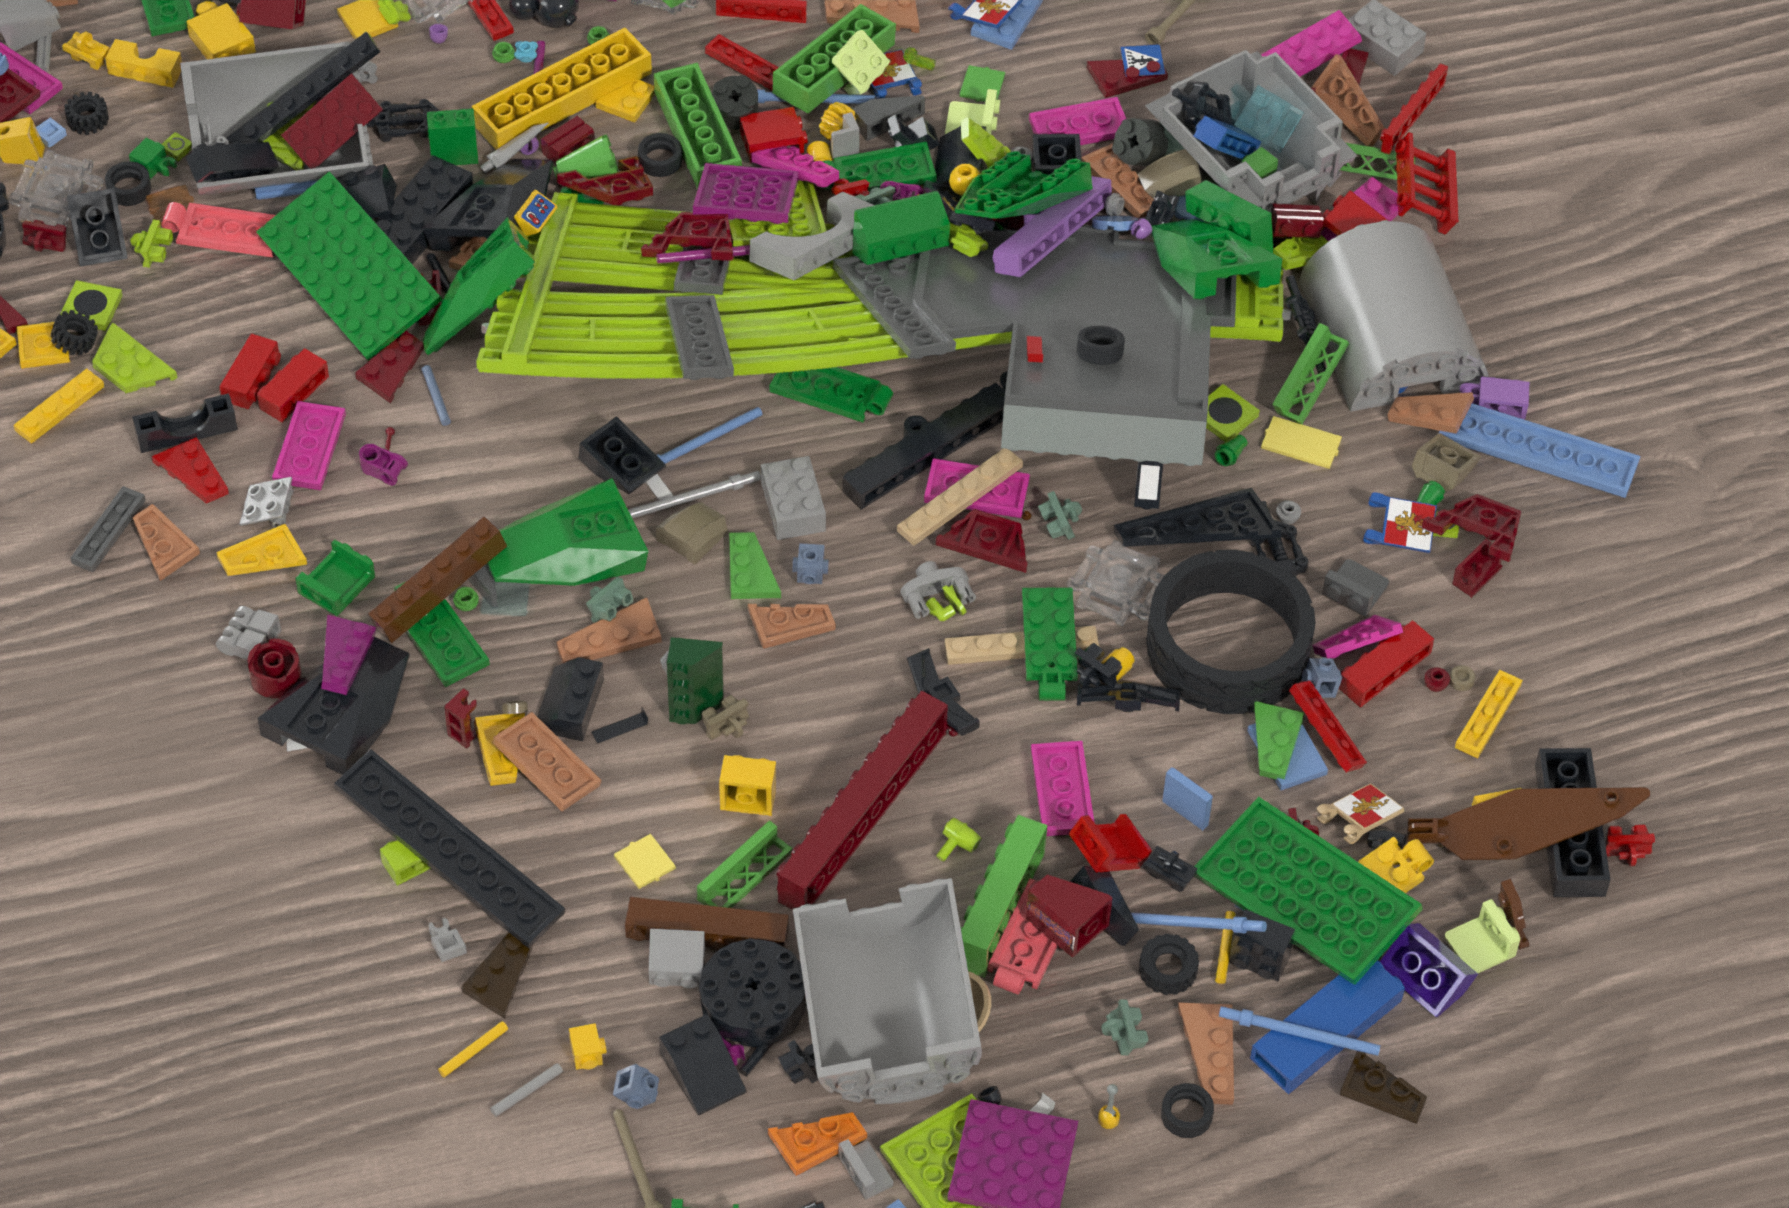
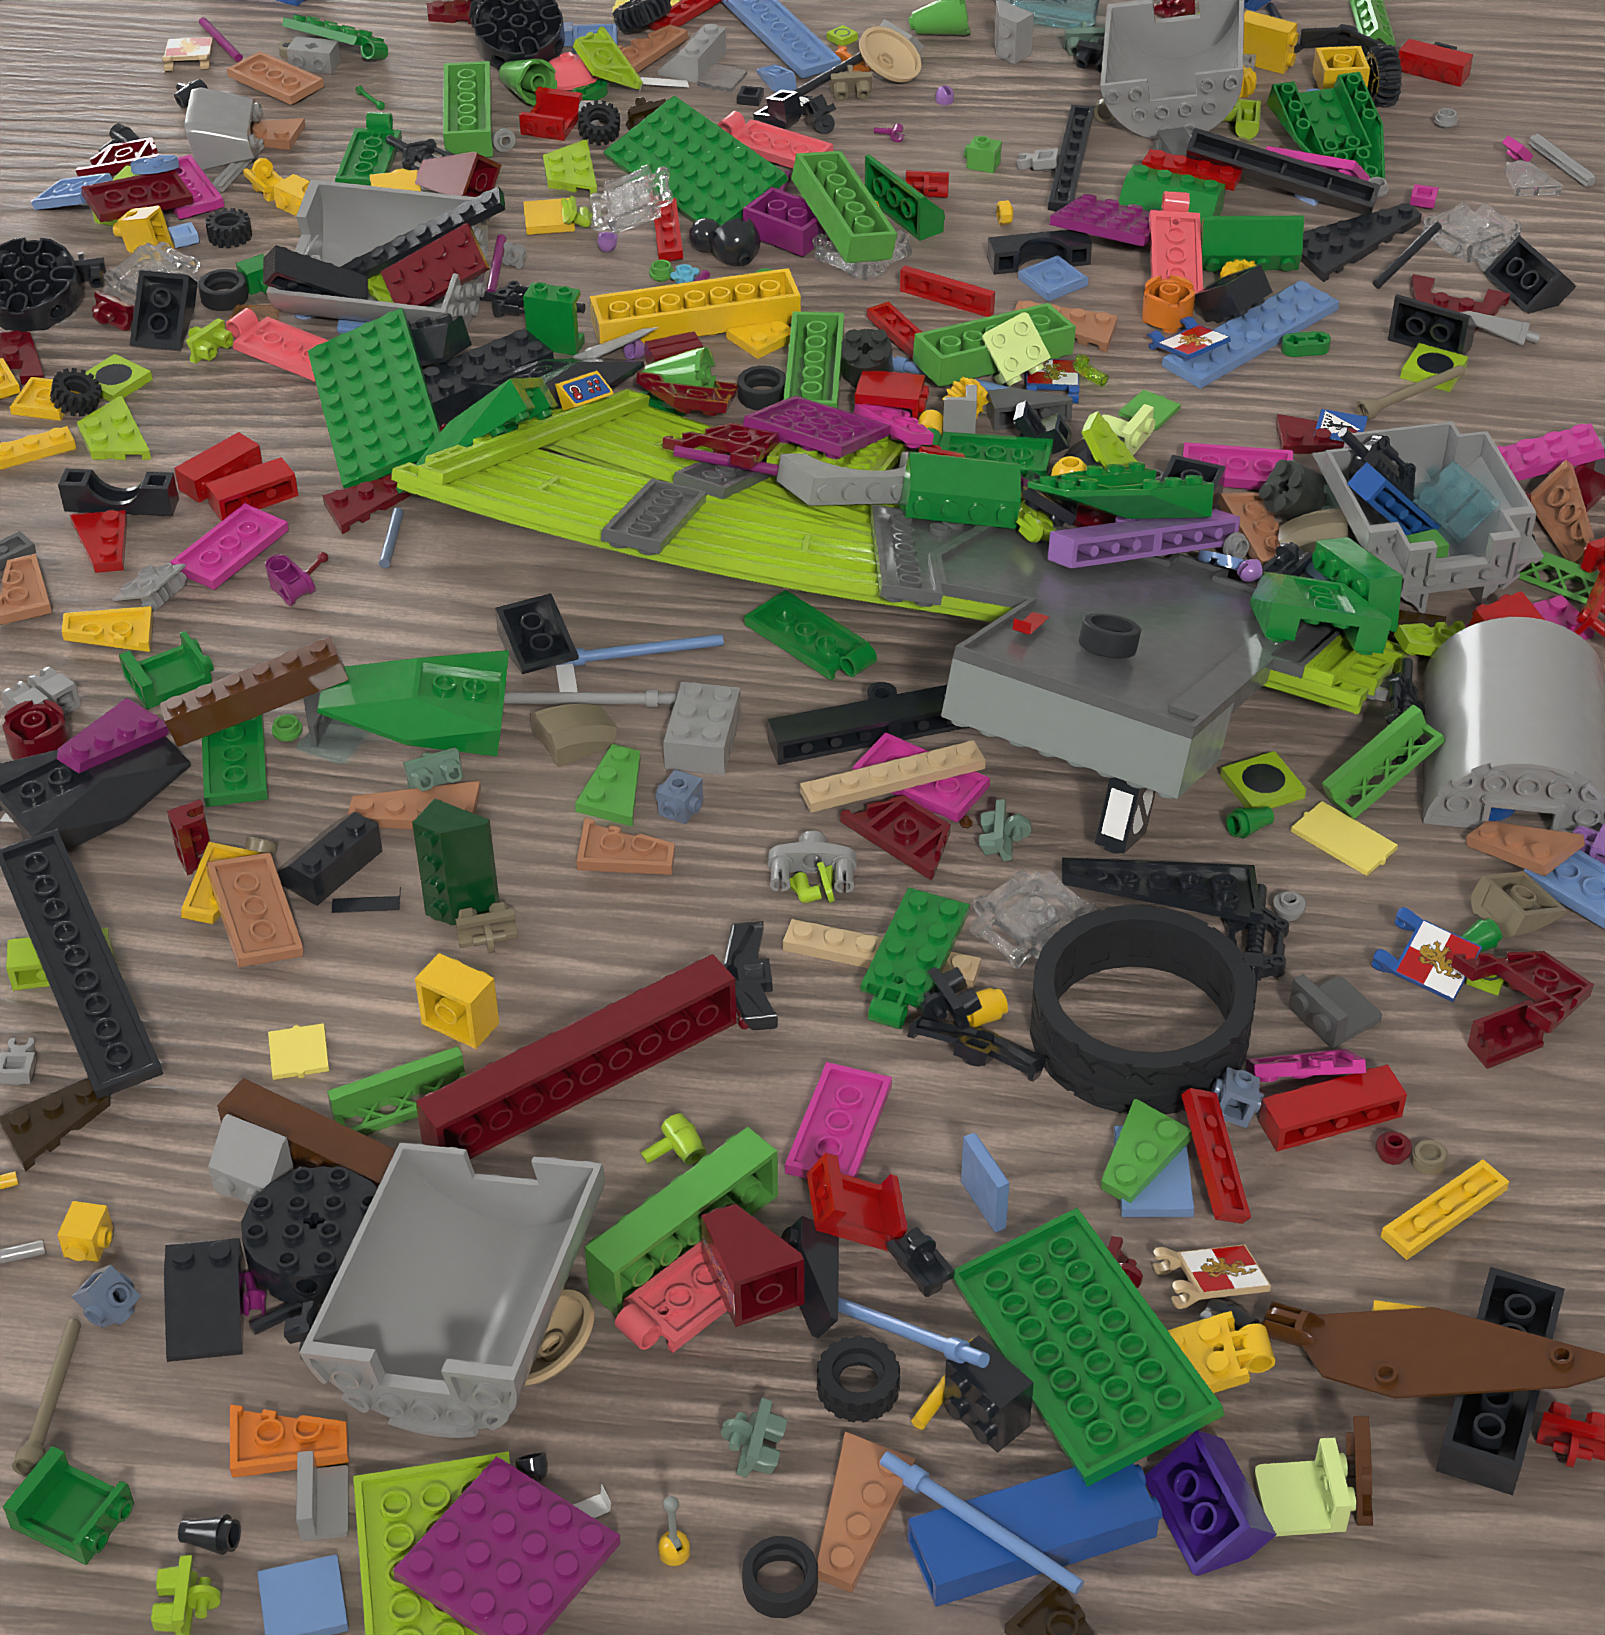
camera: 25 degrees right, 10 degrees down
dark red brick [1271,204,1324,238] -> none

